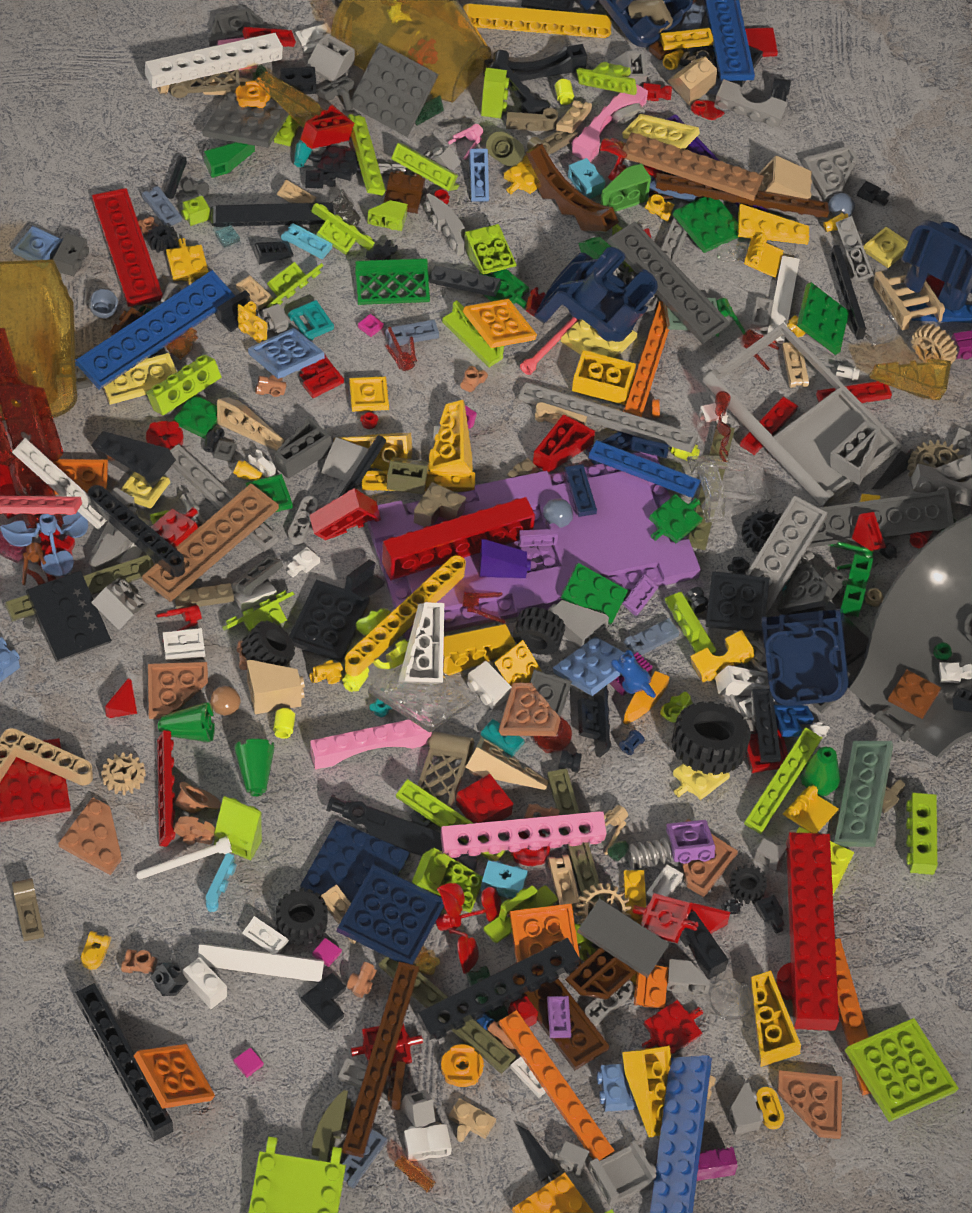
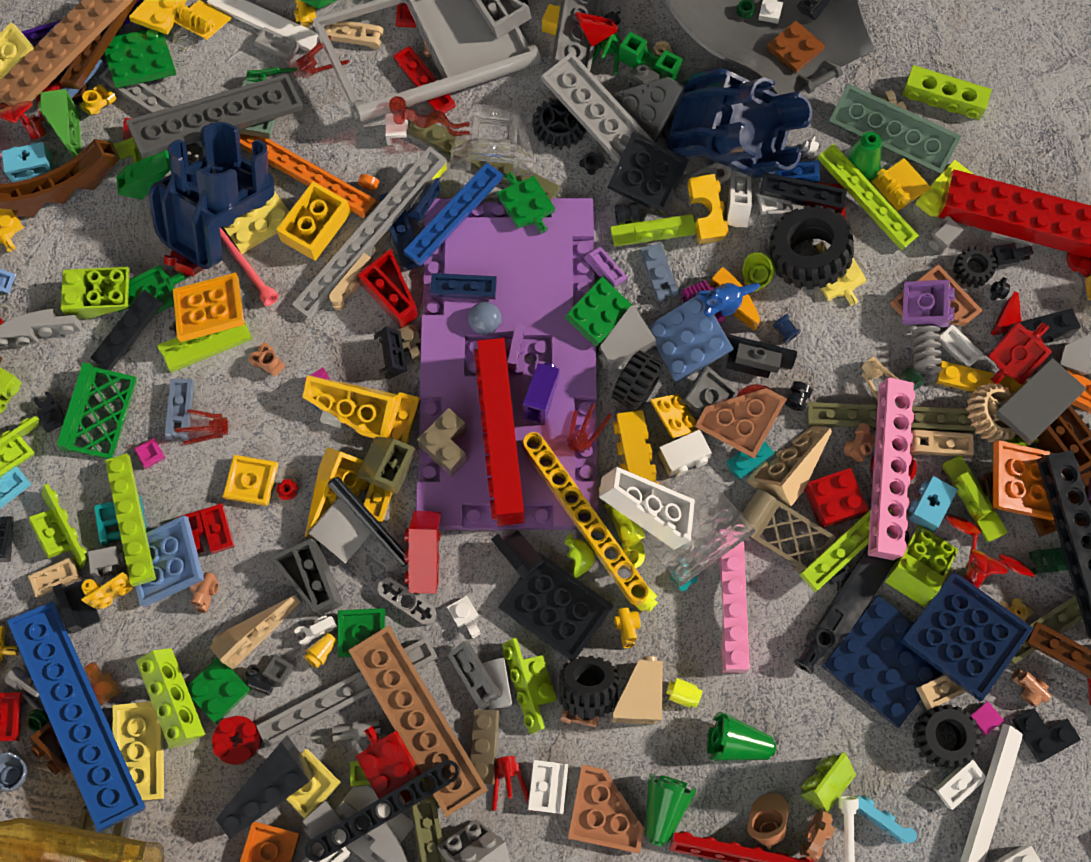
camera: 70 degrees left, 15 degrees up
medium nougat hair [210,686,241,716] -> none
none -> lime plate [105,453,156,587]
none -> black hinge [373,327,407,379]
none -> dark grey plate [735,343,782,373]

